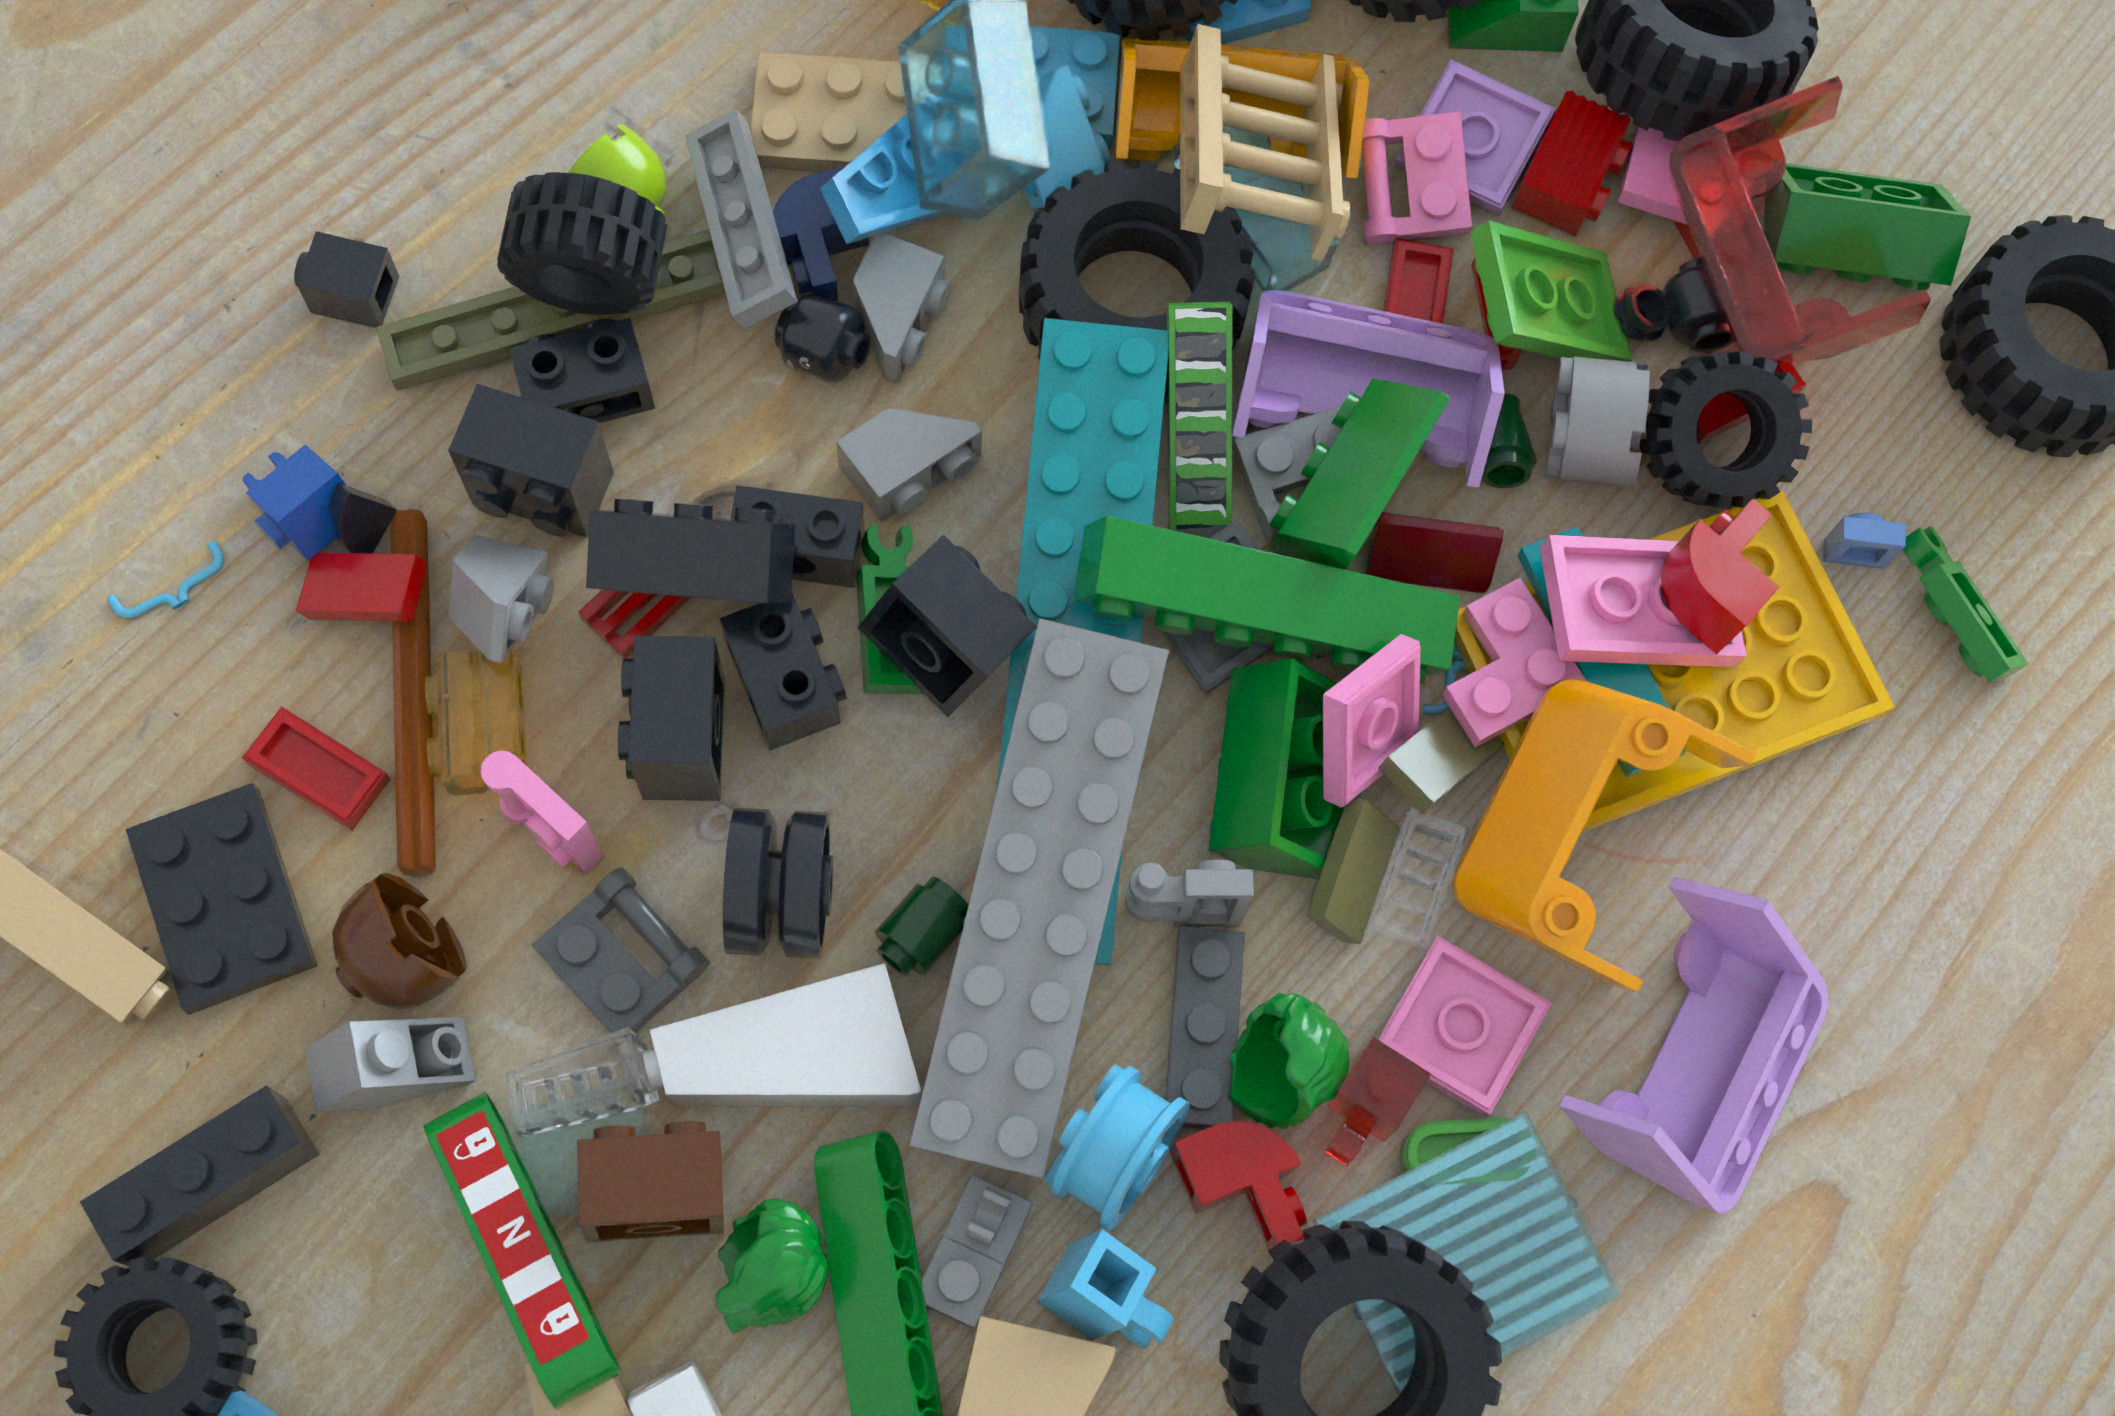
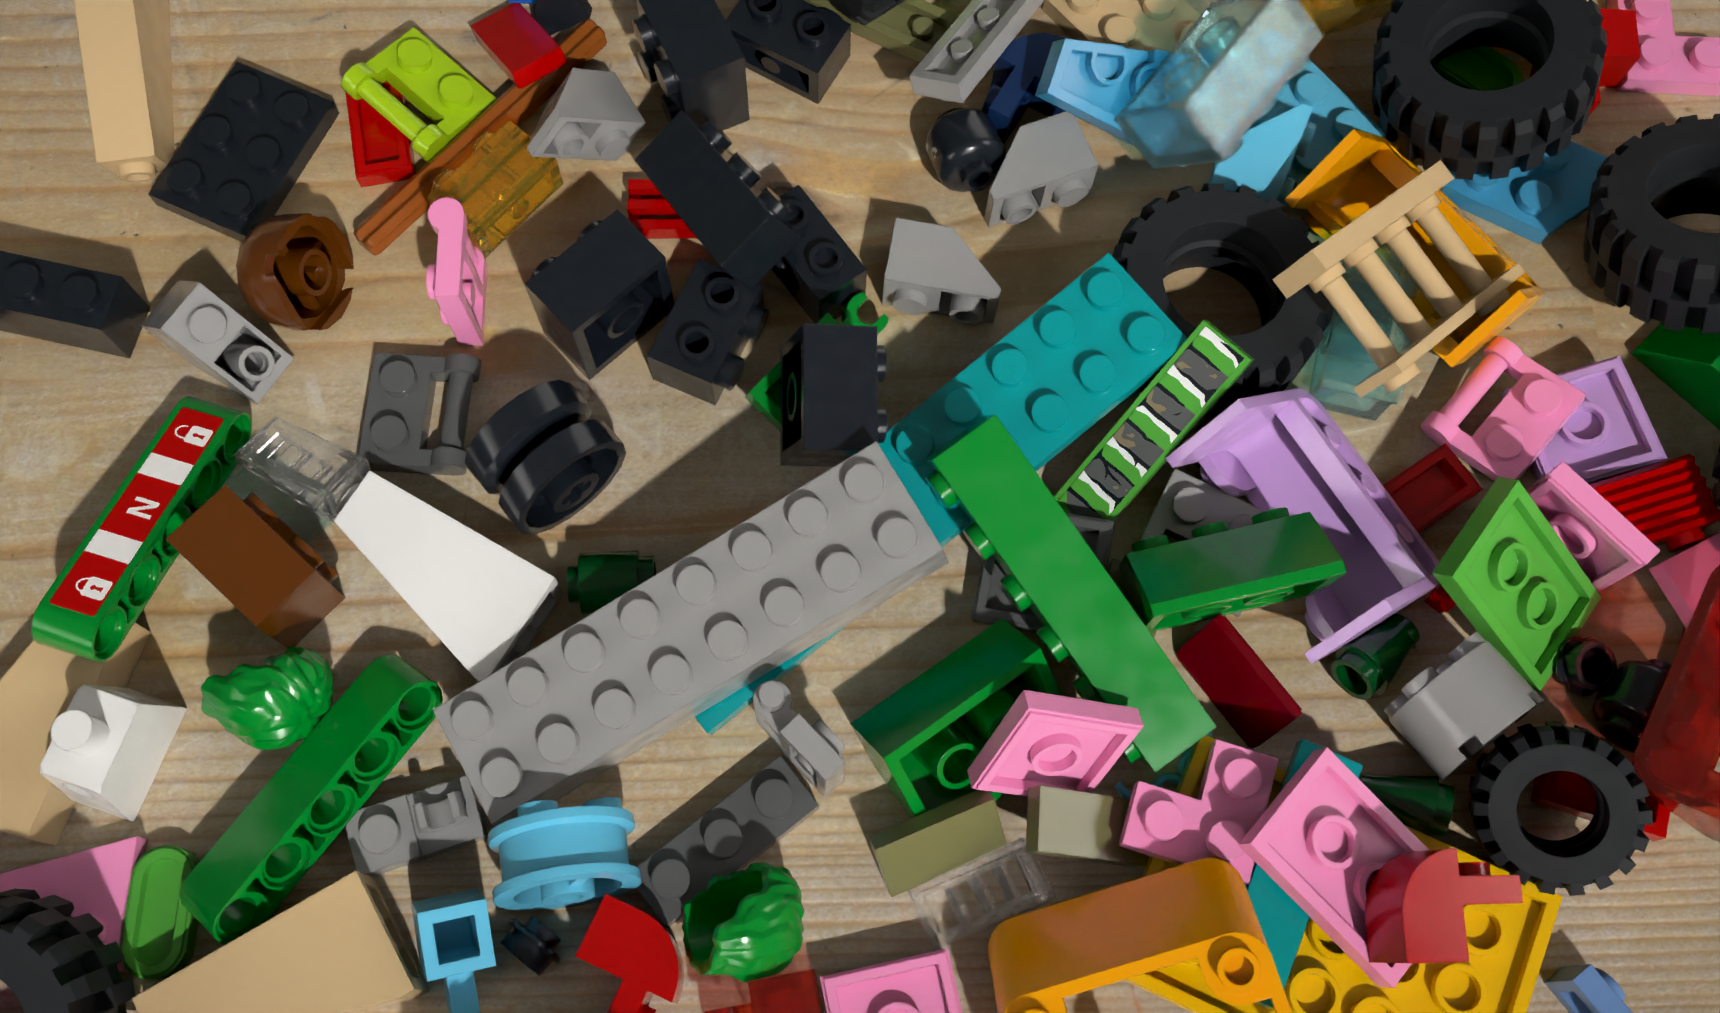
camera: 50 degrees right, 0 degrees up
none -> lime plate [341,27,496,161]
none -> black plate [500,915,561,977]
none -> dark green cone [1359,772,1454,836]
none -> bright pink plate [1526,461,1661,592]

